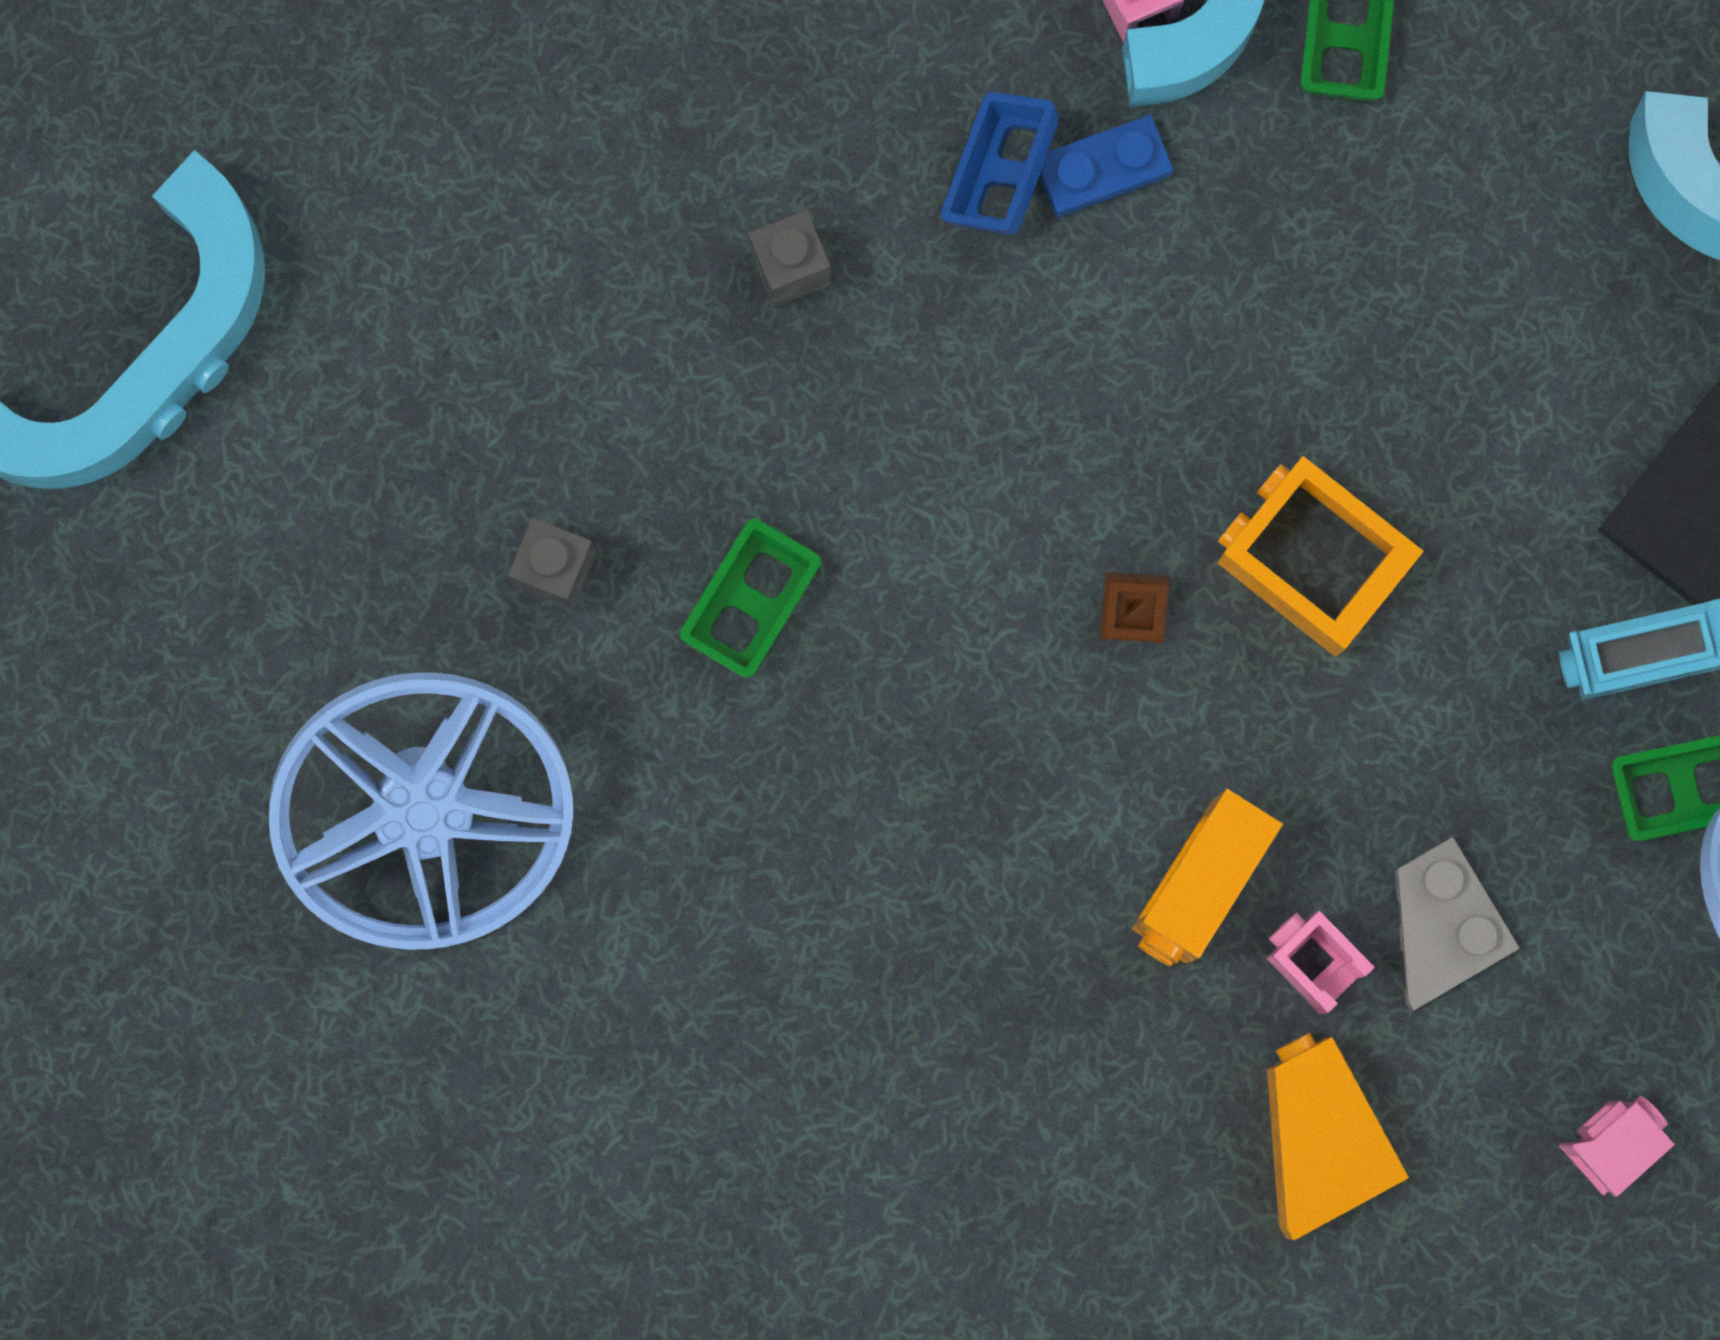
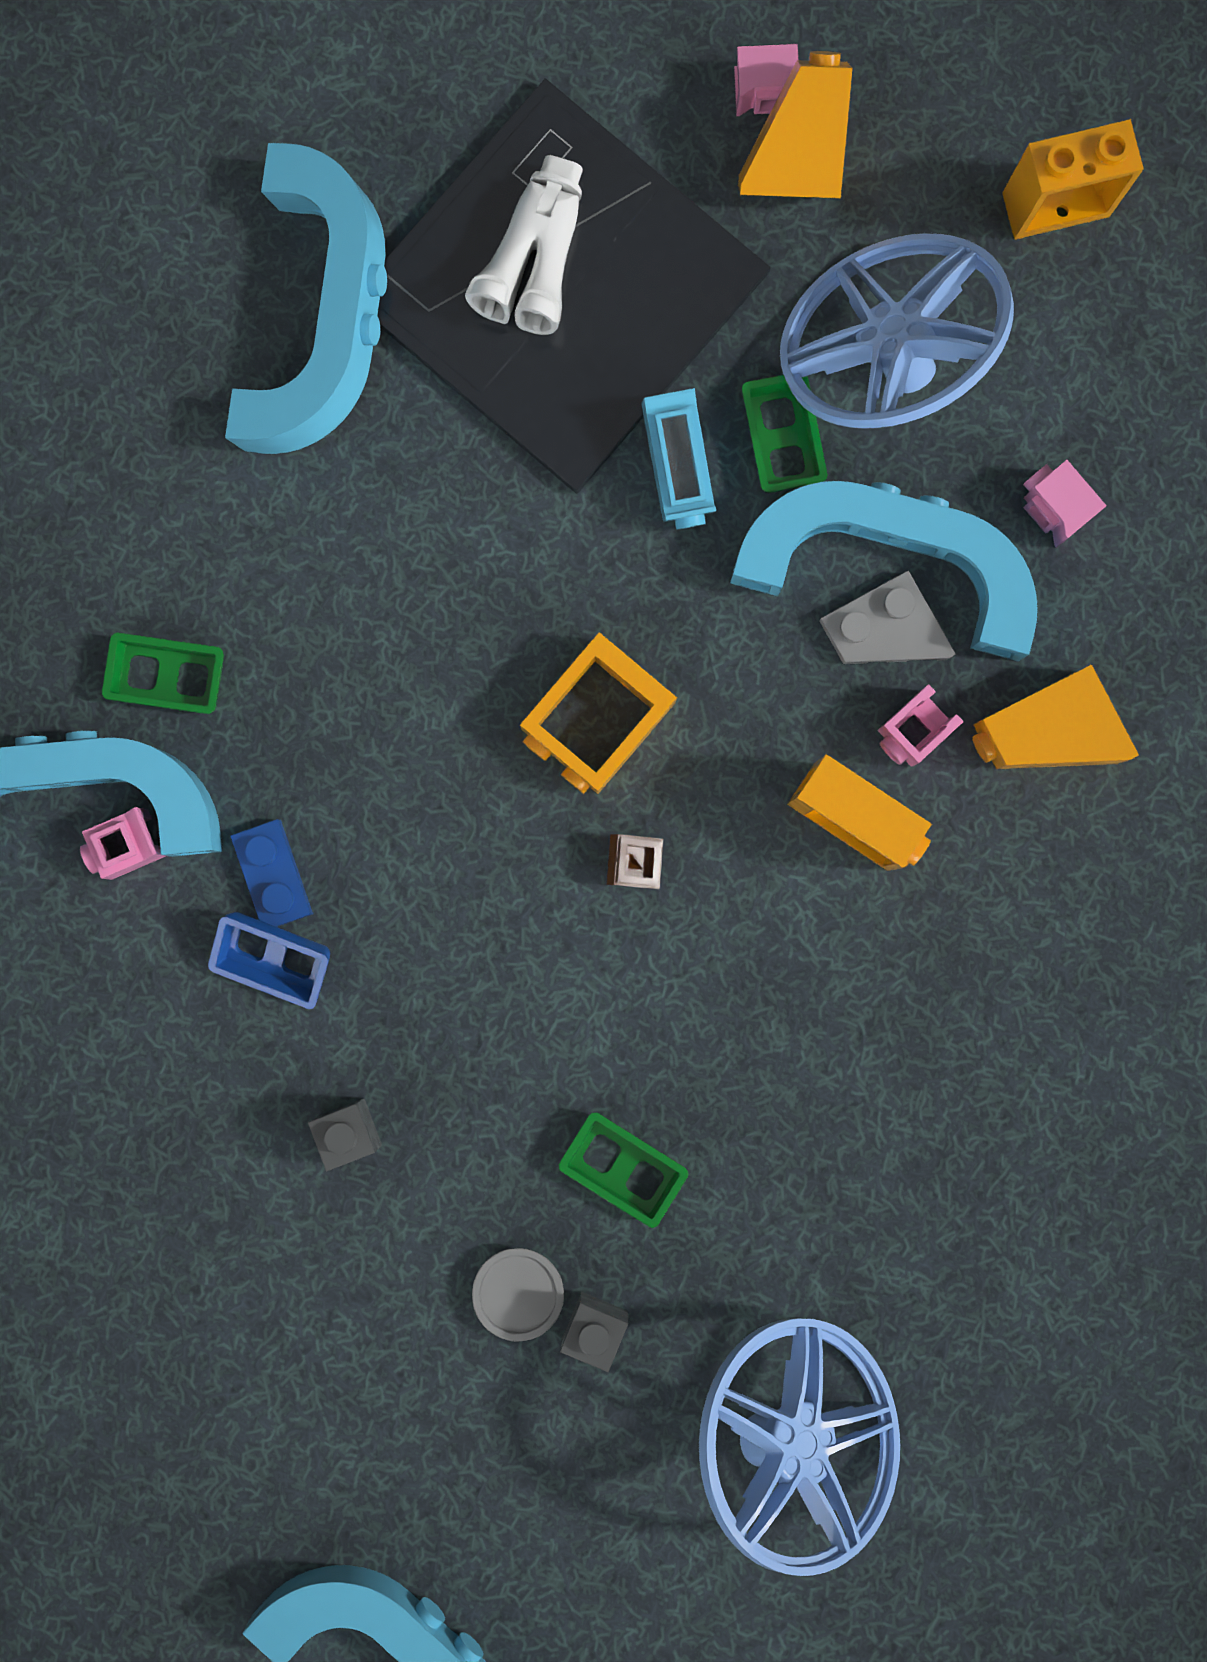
camera: 85 degrees left, 5 degrees up
none -> light grey piece [472,1248,564,1341]
none -> medium azure arch [730,481,1037,661]

